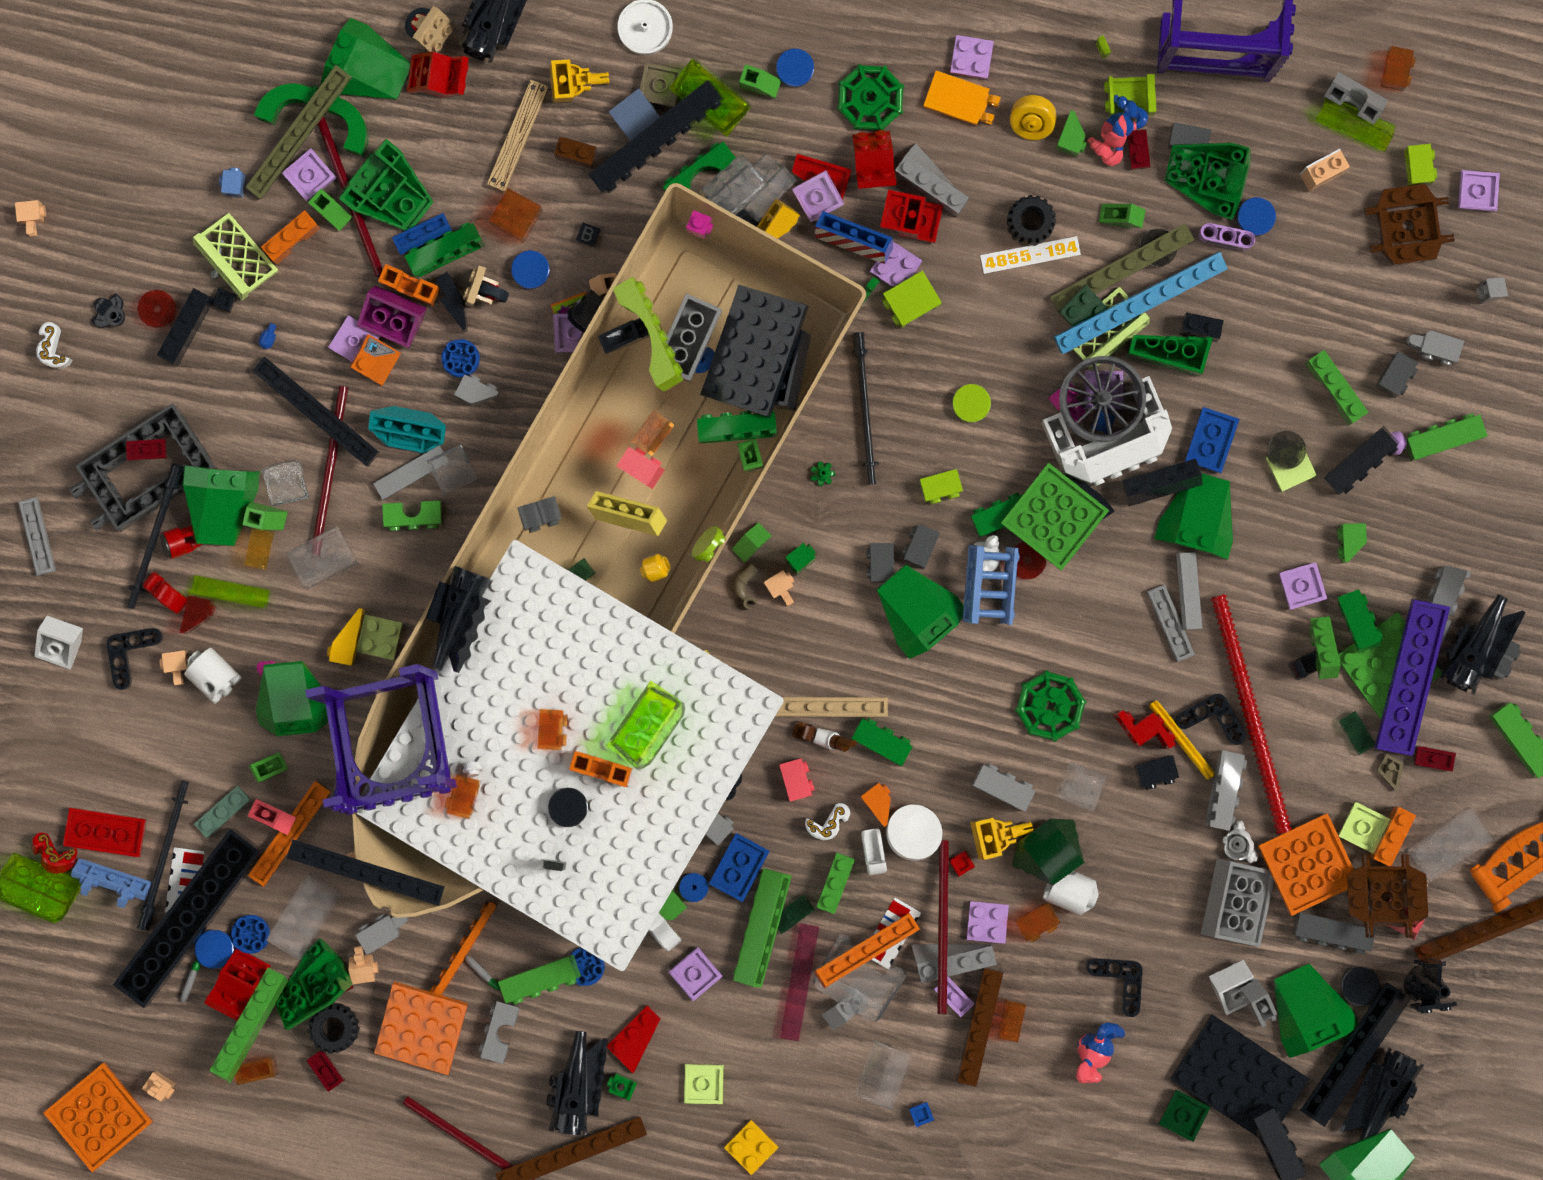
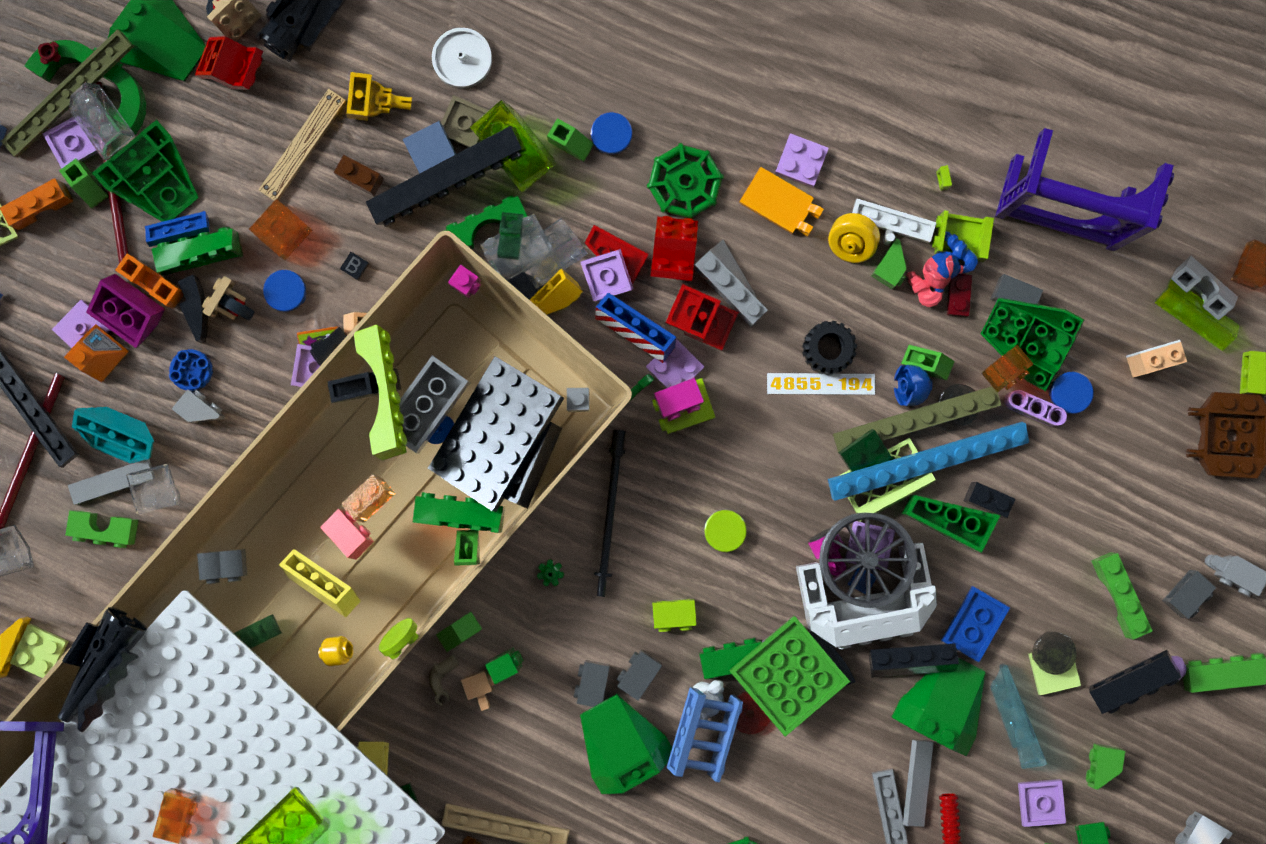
camera: 10 degrees right, 0 degrees up
none -> dark red plate [38,42,61,64]
none -> clear slope [68,82,135,161]
none -> clear green slope [497,212,523,260]
none -> light grey brick [567,388,590,412]
none -> dark pink brick [654,378,704,421]
none -> white plate [852,199,936,245]
none -> blue cylinder [894,365,933,406]
none -> clear orange brick [981,345,1033,393]
none -> clear light blue wedge [990,663,1047,769]

